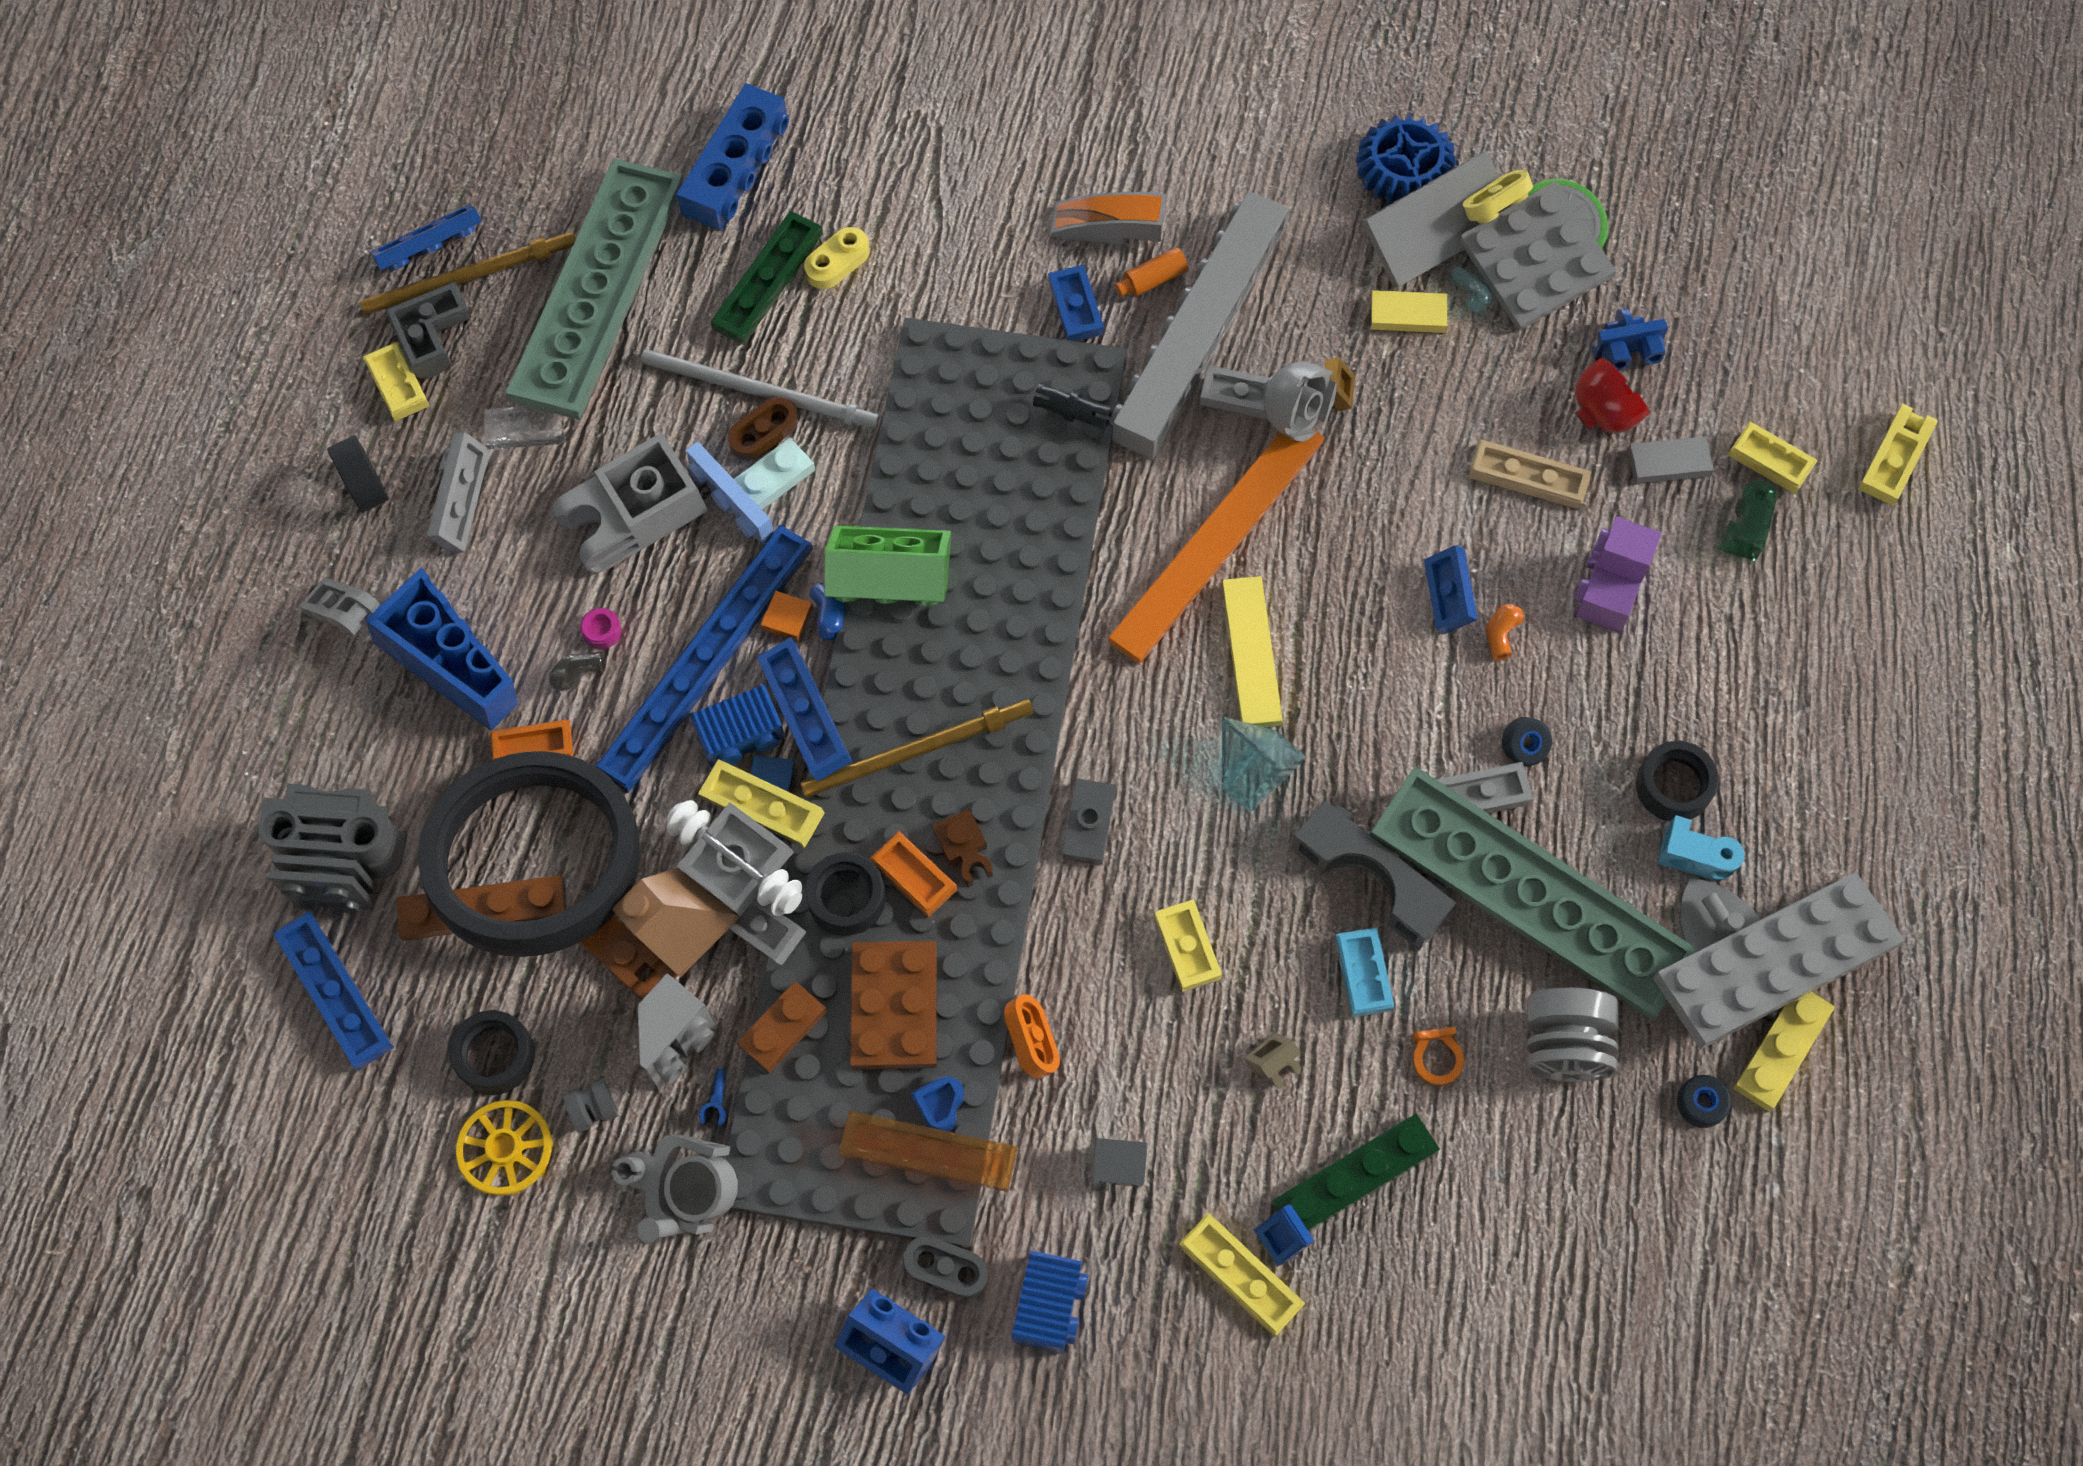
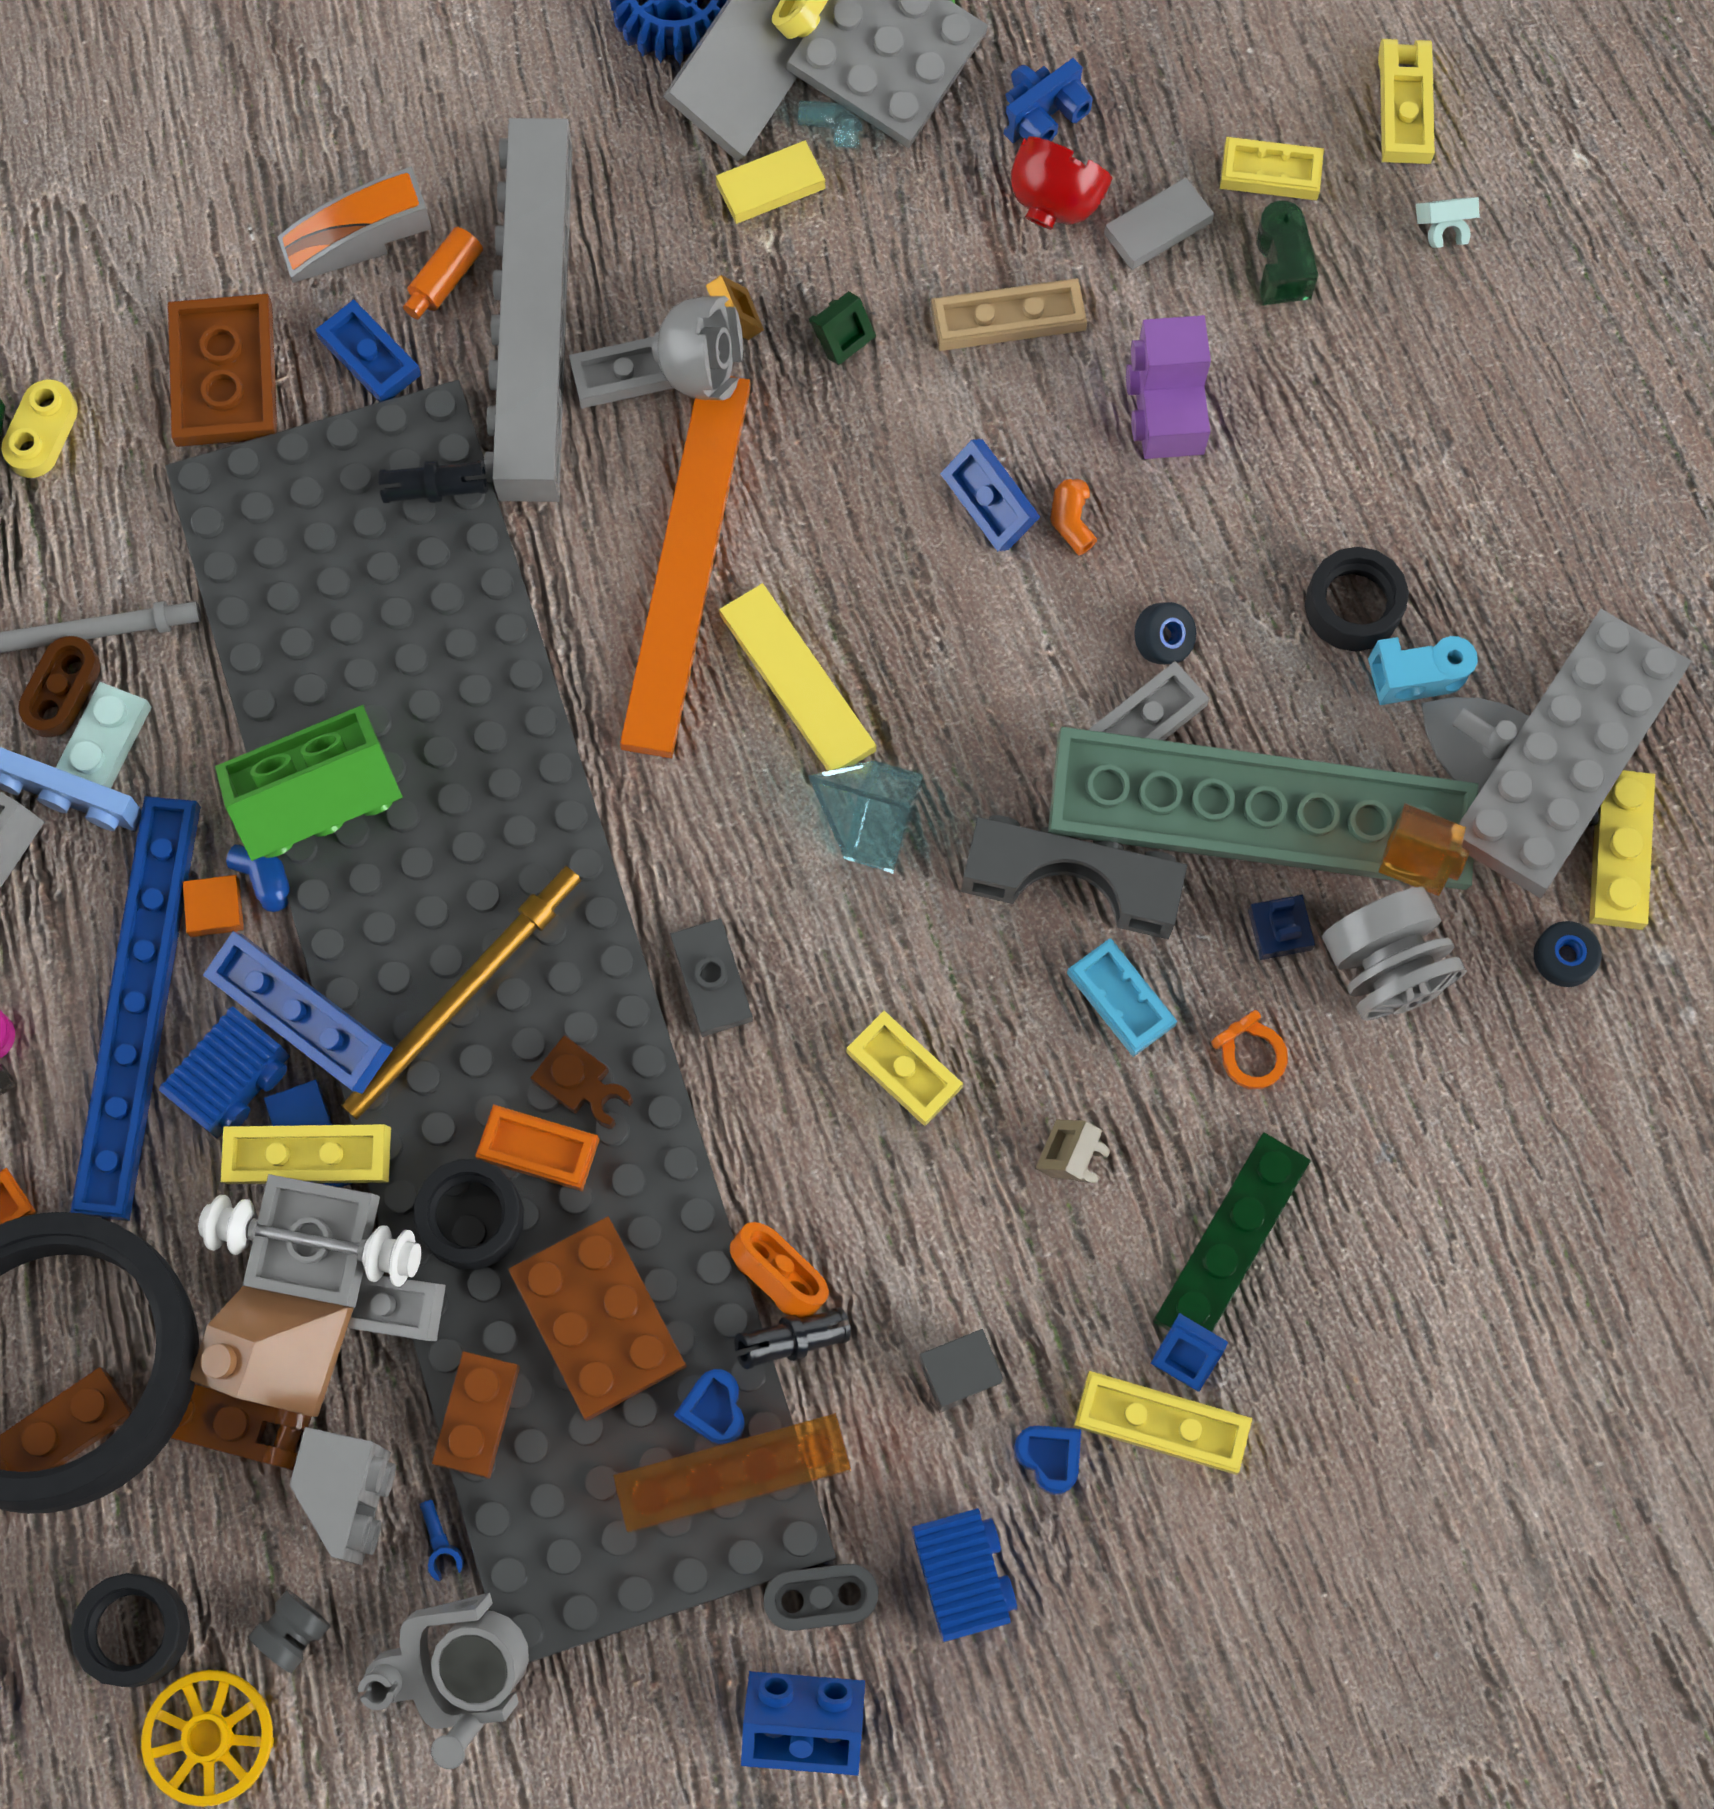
camera: 30 degrees left, 5 degrees up
none -> dark orange plate [168,294,277,447]
none -> black pin [734,1307,851,1369]
none -> dark green tile [809,291,876,365]
none -> blue tile [1014,1425,1081,1495]
none -> dark blue tile [1248,894,1315,960]
none -> clear orange brick [1378,803,1469,896]
none -> light aqua tile [1416,197,1480,248]

